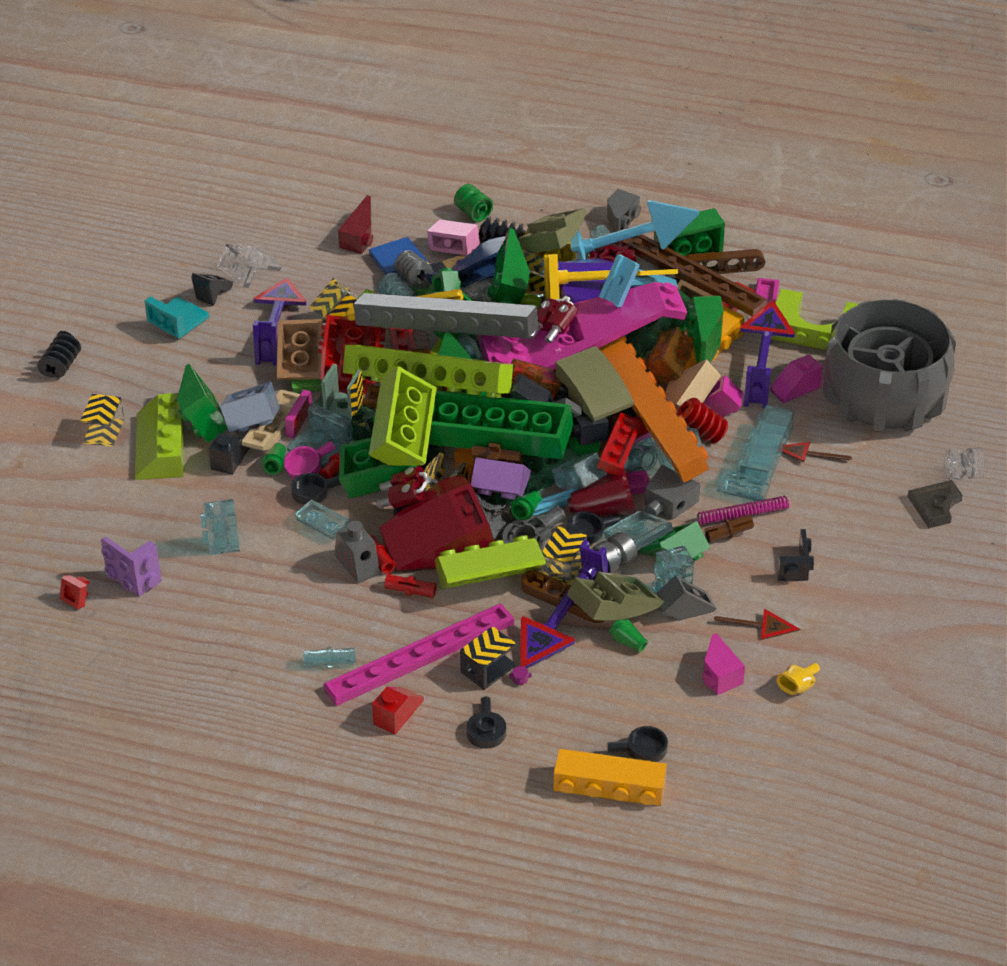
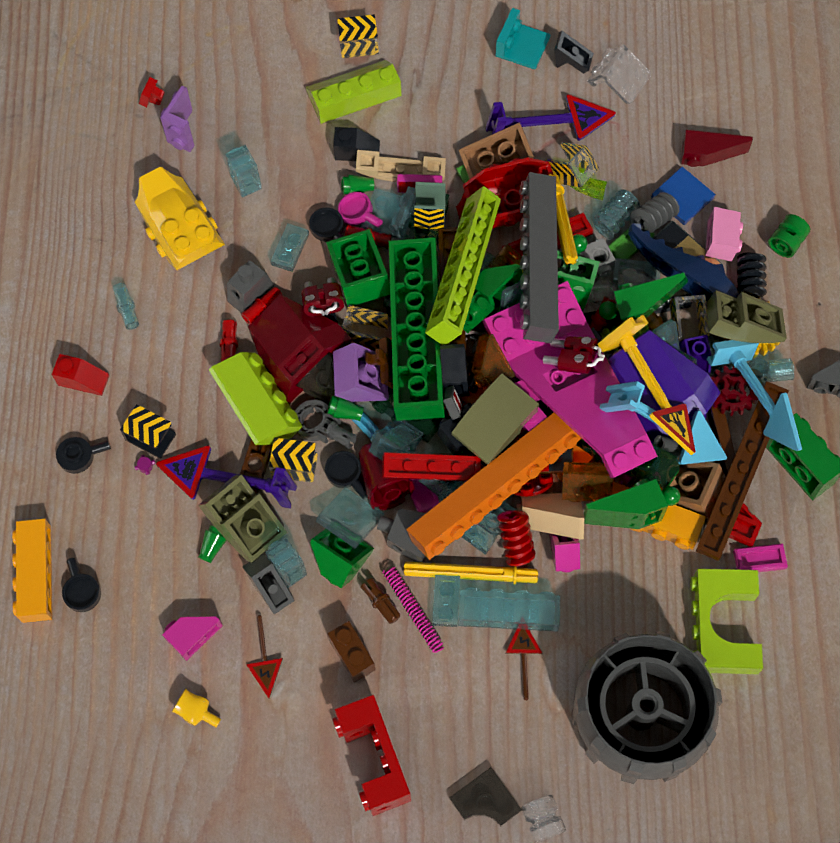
camera: 75 degrees right, 25 degrees up
green slope [177,363,228,443] -> none
sand blue brick [220,381,280,433] -> none
dark pink tile [323,603,514,706] -> none
lime slope [369,366,437,465] -> none
green brick [431,268,461,293] -> none
flat silver wheel [591,532,637,574] -> none
reddish brown beam [685,249,766,274] -> none
dark purple piece [740,301,795,409] -> none
dark pink slope [770,354,823,403] -> none
black bracket [777,529,814,581] -> none
none -> yellow slope [135,167,225,270]
none -> reddish brown brick [327,621,376,683]
none -> red plate [332,695,411,816]
none -> yellow axle [404,561,538,585]

